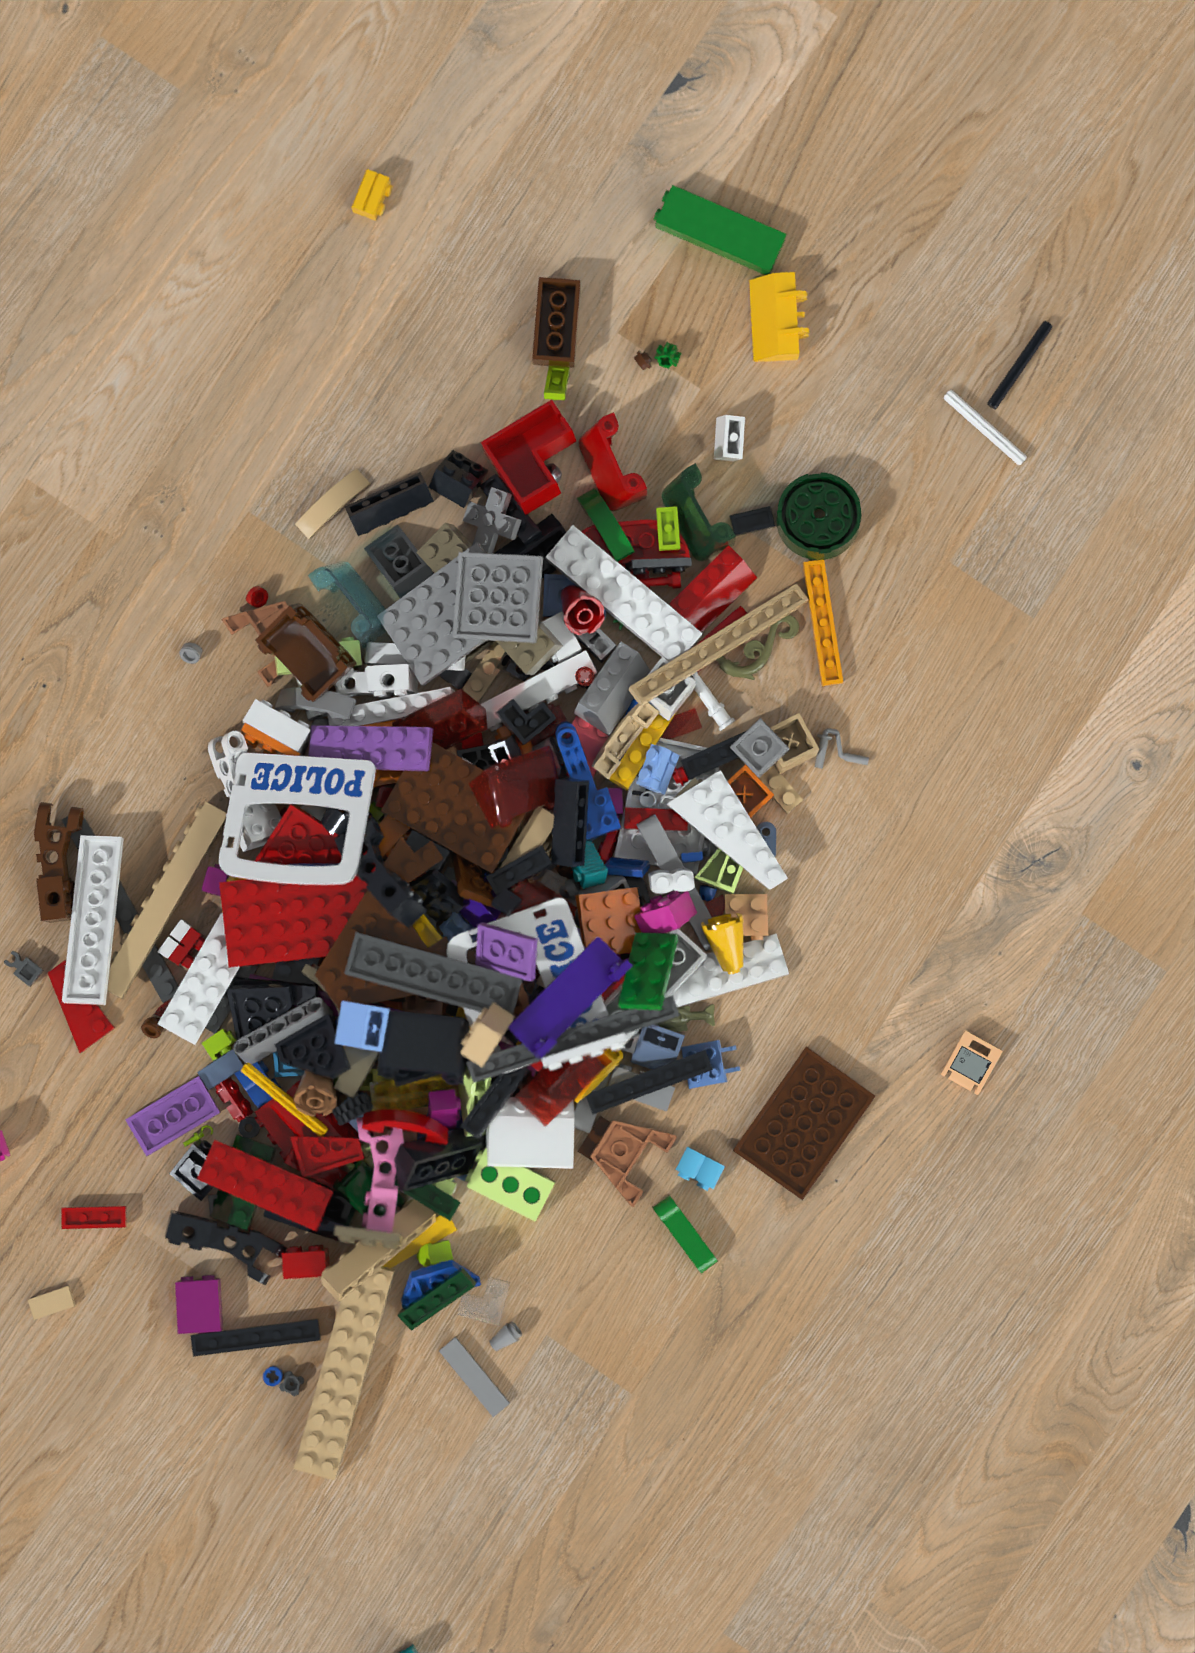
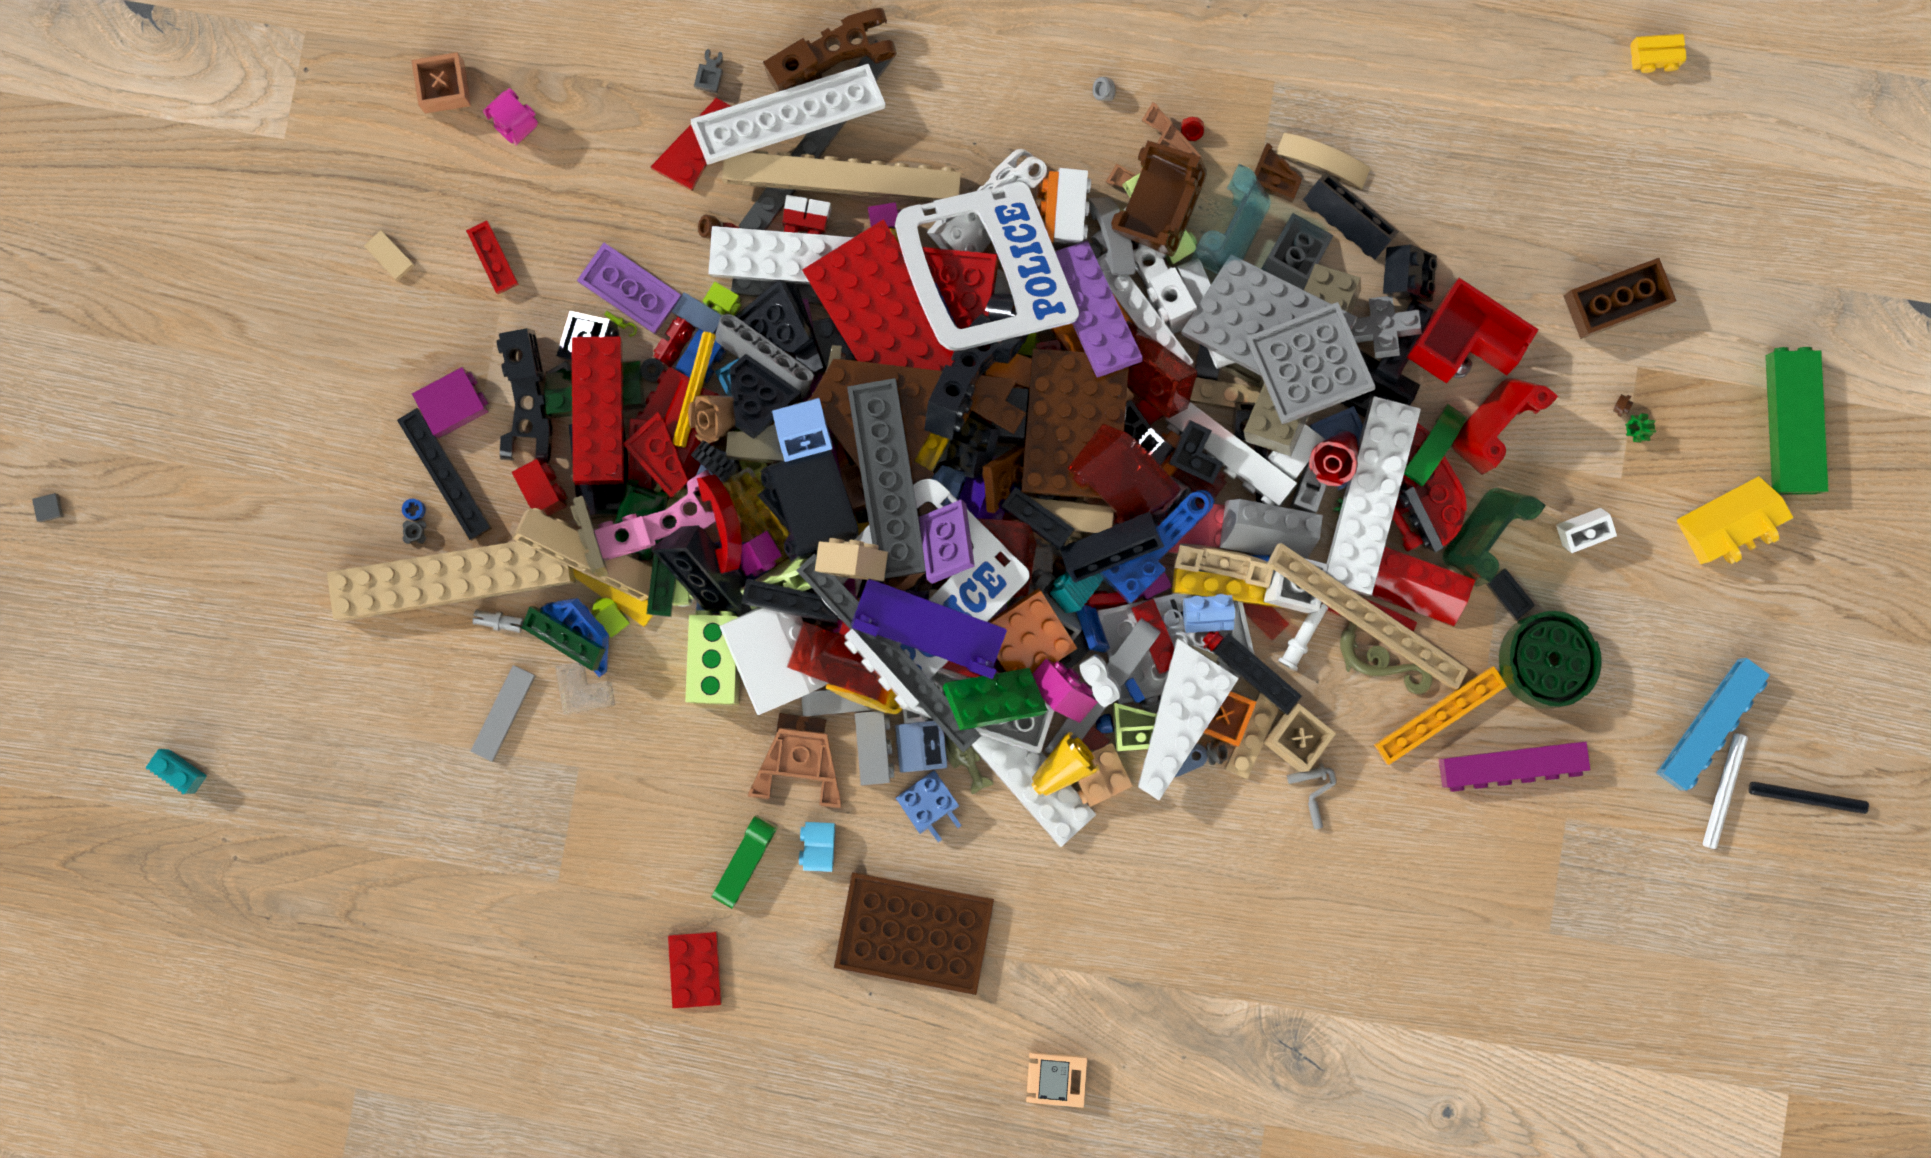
camera: 60 degrees right, 0 degrees up
light grey cone [489,1322,522,1351] -> none
black tile [491,888,522,917] -> none
lime plate [544,366,570,400] -> none
clear red bush [575,667,595,686] -> none
black plate [586,1050,713,1114] -> none
lime plate [656,506,680,551] -> none
light grey tile [730,718,790,778] -> none
none -> light grey pin [473,609,524,633]
none -> red plate [668,931,722,1009]
none -> dark grey plate [1206,740,1228,765]
none -> reddish brown wing [1249,143,1302,203]
none -> magenta brick [1438,742,1591,792]
none -> dark azure brick [1656,658,1770,791]

